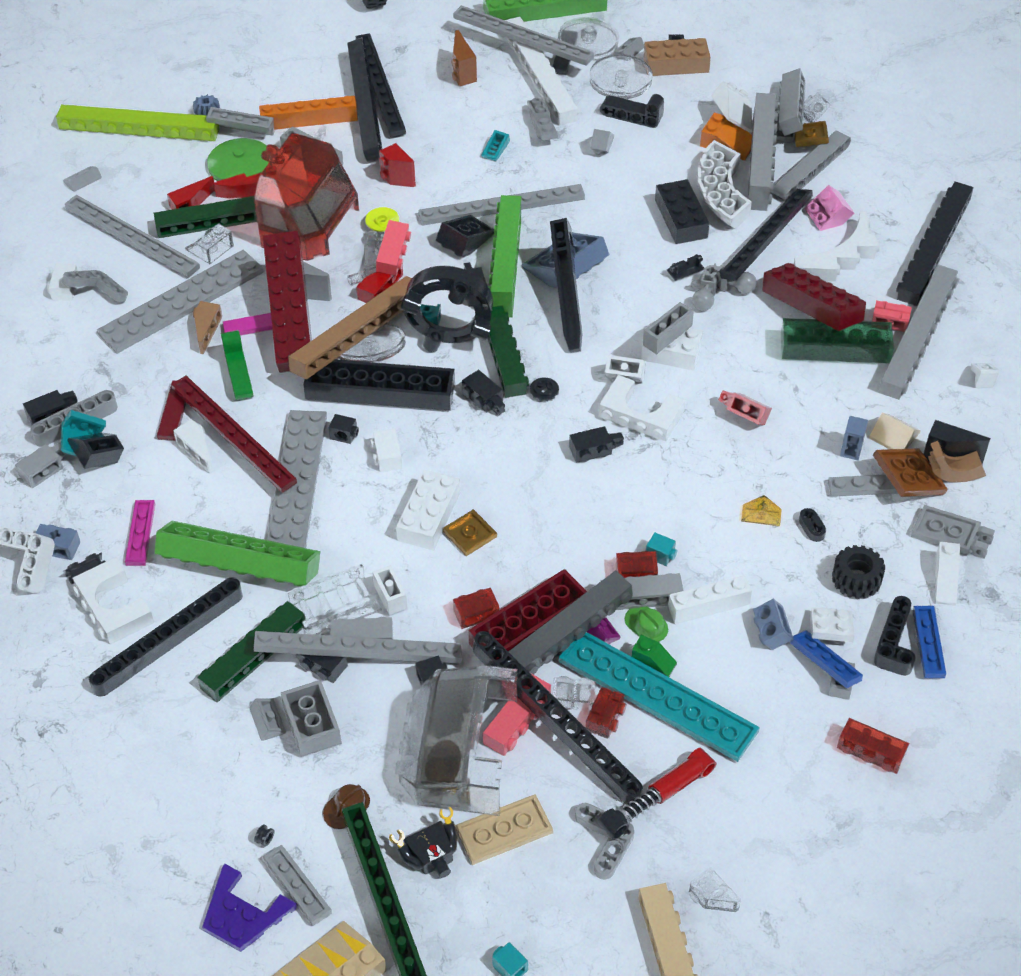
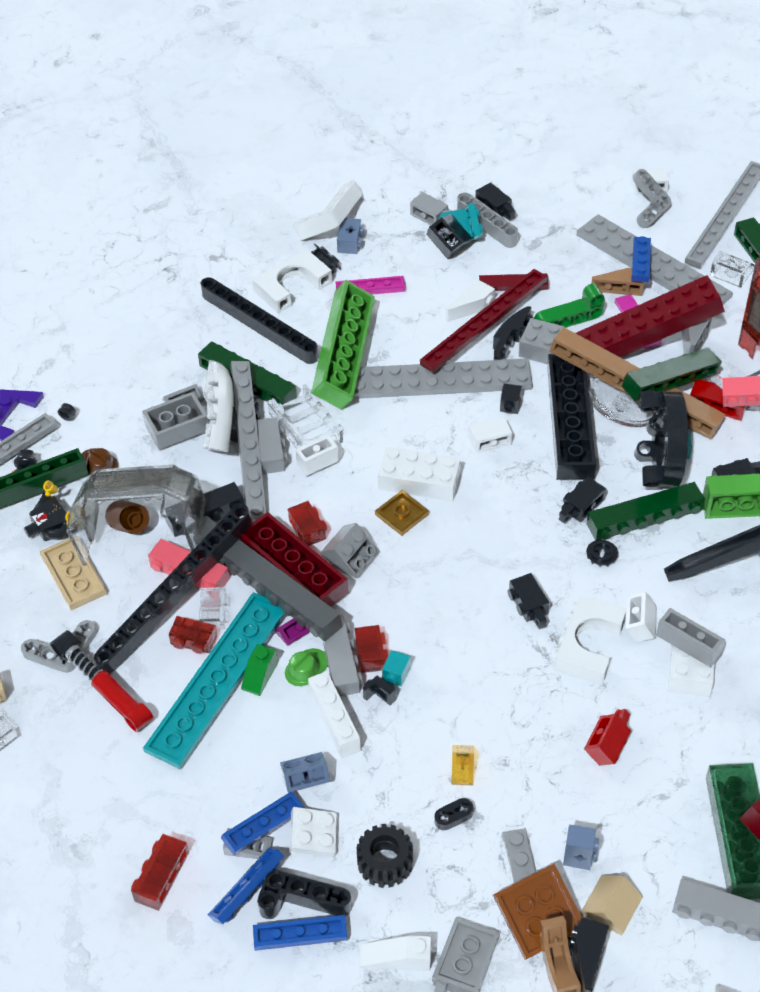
camera: 85 degrees right, 0 degrees up
none -> black animal [11,449,38,473]
none -> white brick [203,360,233,452]
none -> blue plate [207,848,284,925]
none -> light grey slope [321,523,380,578]
none -> black bracket [363,675,396,705]
none -> black slope [493,306,533,360]
none -> light grey brick [518,318,565,364]
none -> brick [621,347,722,401]
none -> blue plate [631,236,651,282]

